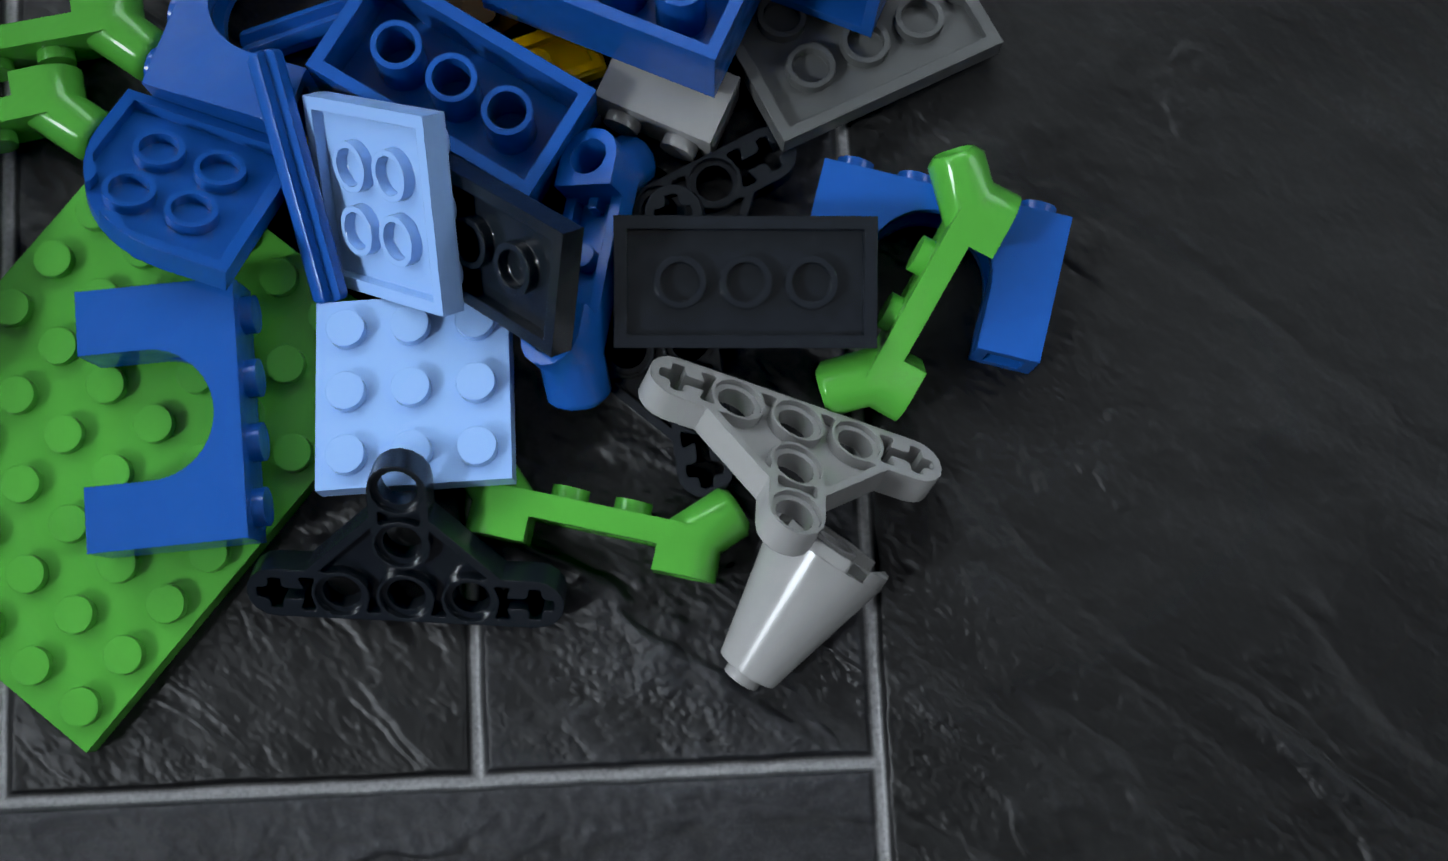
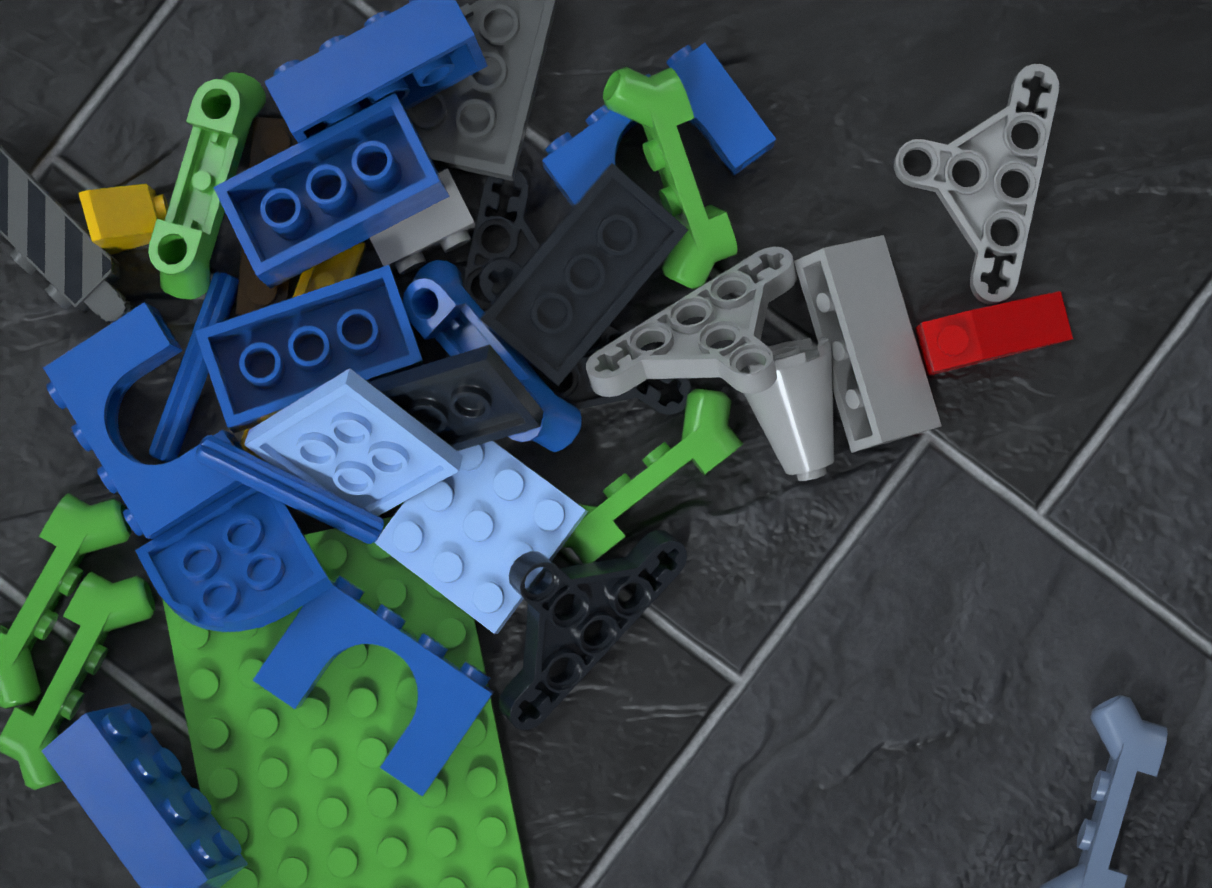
camera: 45 degrees left, 5 degrees up
none -> light grey brick [794,235,942,453]
none -> light grey beam [894,64,1059,304]
none -> red slope [915,291,1073,376]

